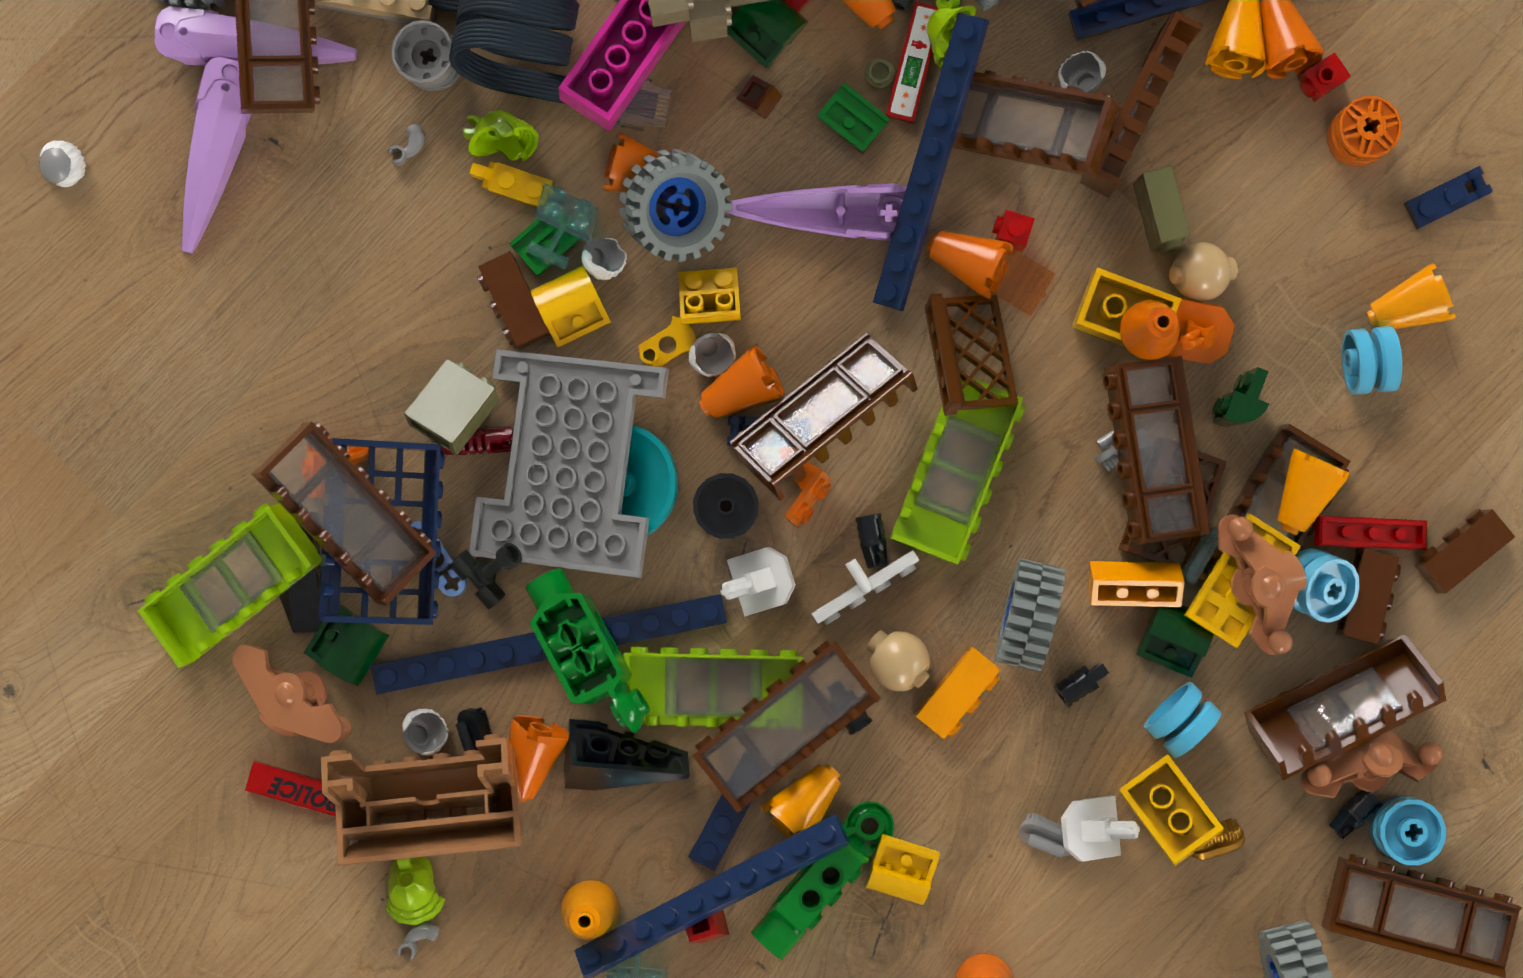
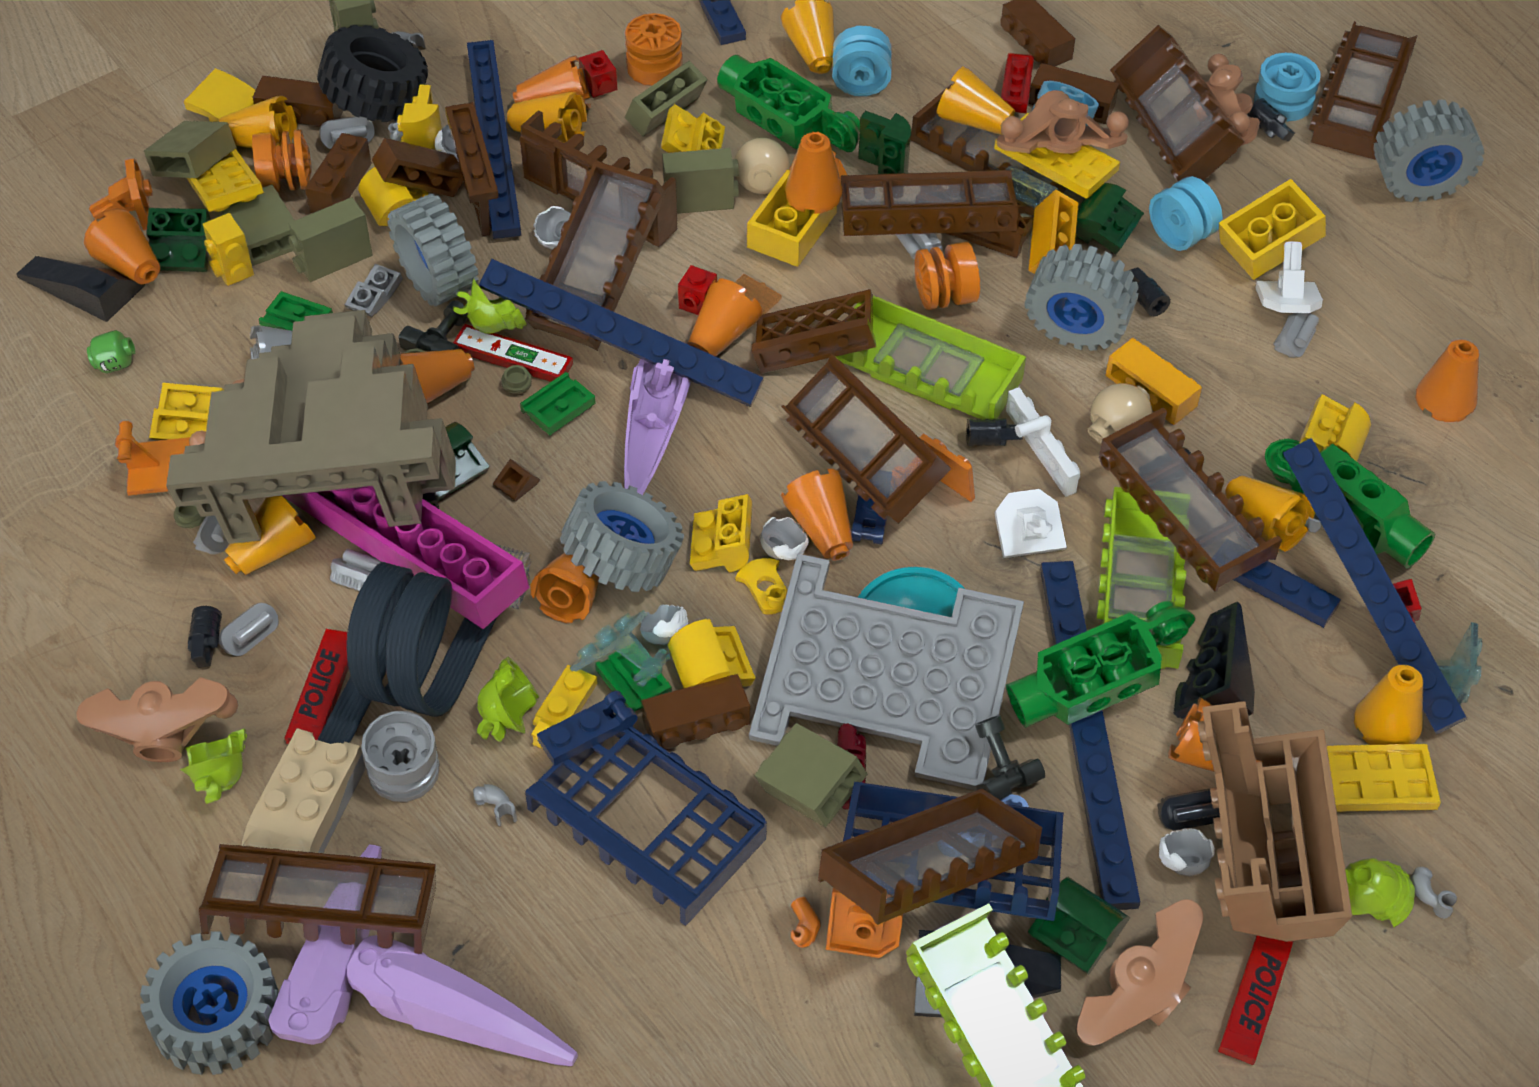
camera: 85 degrees left, 35 degrees down
black wheel [693,473,758,539] -> none
none -> dark blue window [525,713,767,926]
none -> dark blue plate [537,691,638,766]
none -> olive brick [624,61,708,137]
none -> yellow brick [661,104,725,153]
none -> green brick [717,55,860,152]
none -> orange arm [791,897,821,948]
none -> orange wheel [915,242,980,310]
none -> yellow plate [1327,744,1441,812]

